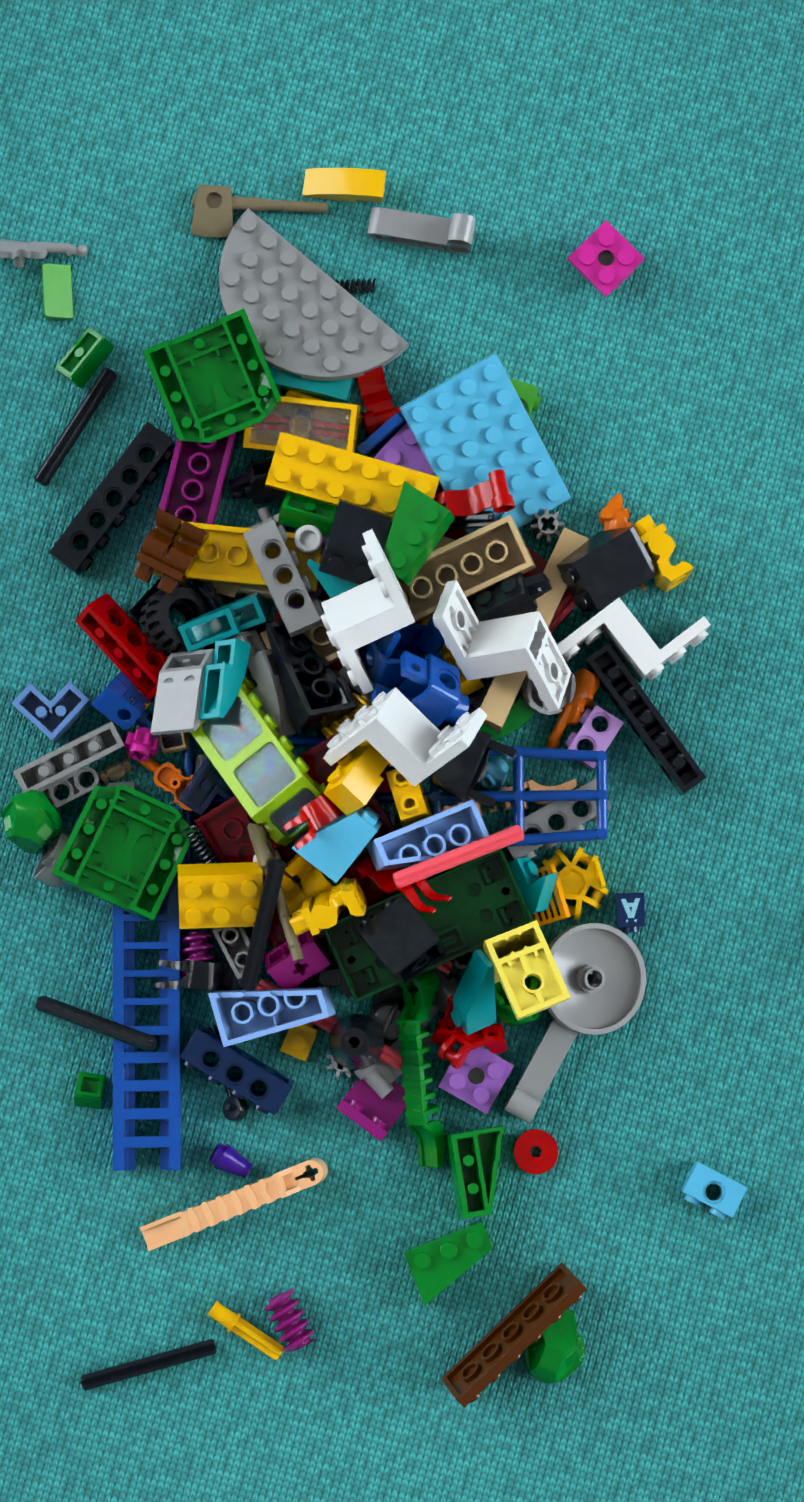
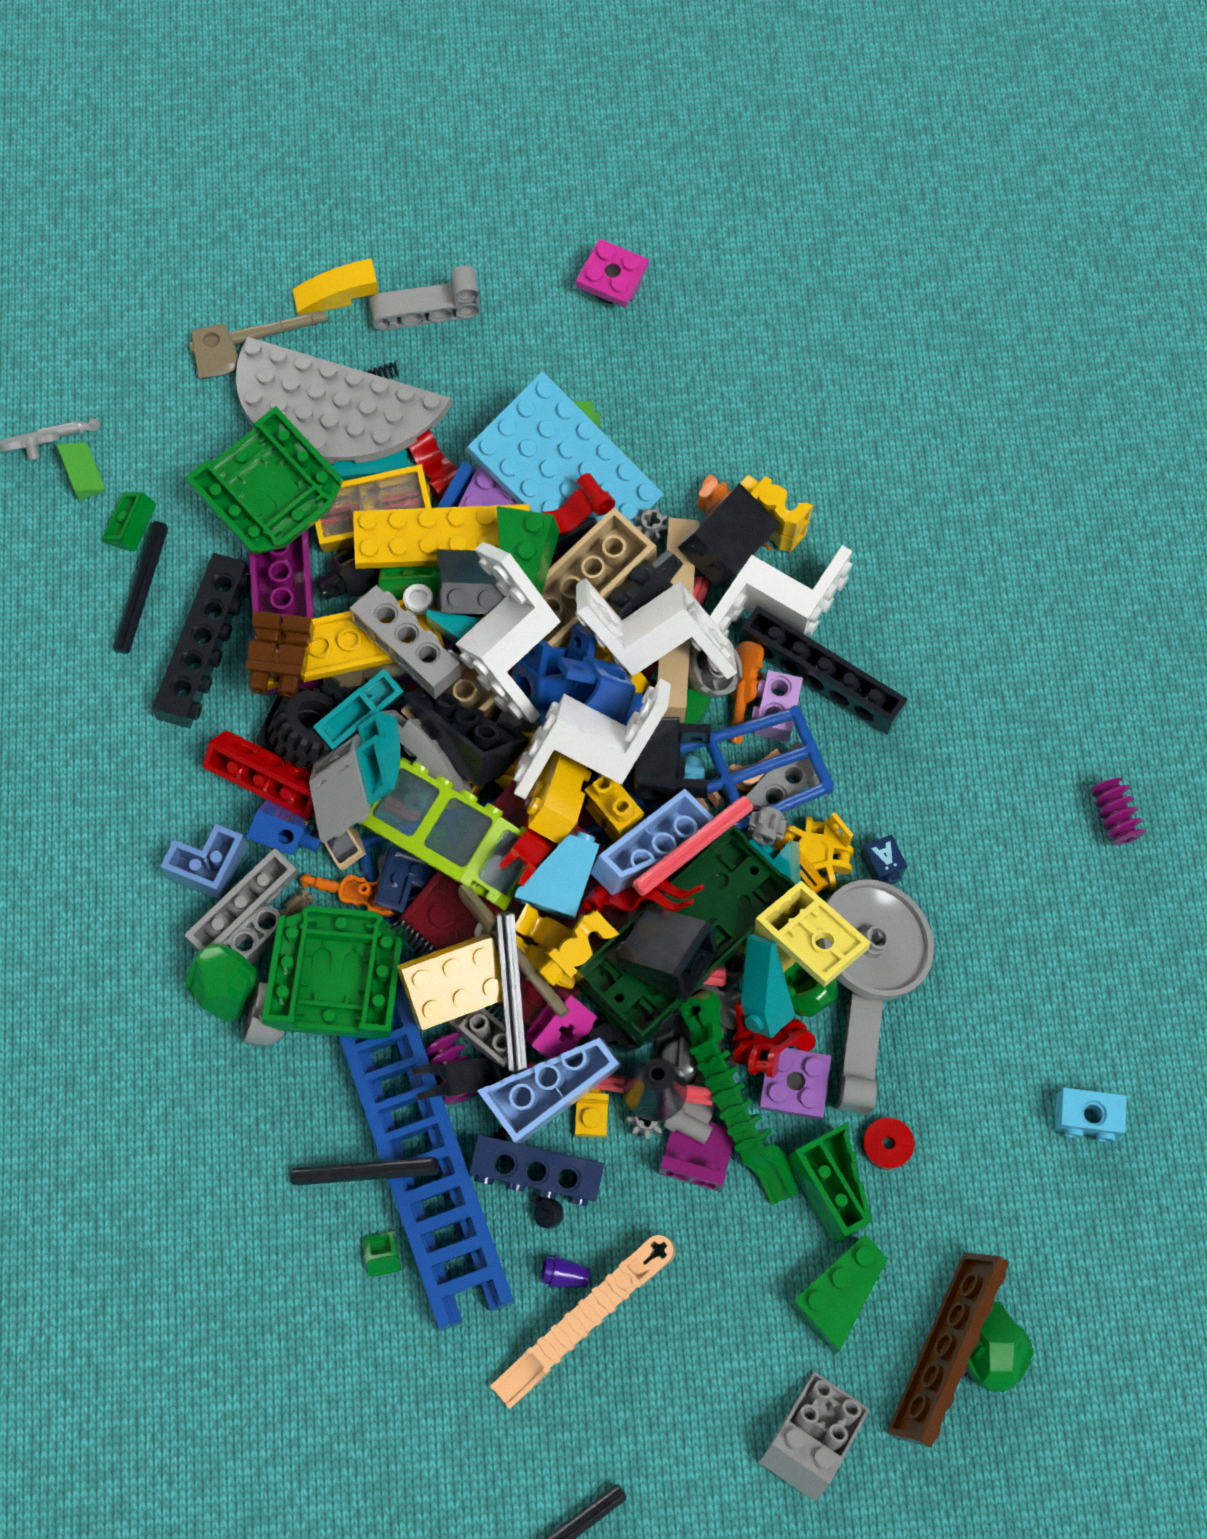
camera: 25 degrees left, 15 degrees down
dark pink gear [124,727,159,761] -> none
yellow axle [207,1301,284,1360] -> none
magenta piece [264,1288,317,1352] -> none
none -> light grey gear [748,807,787,845]
none -> light grey slope [759,1371,870,1502]

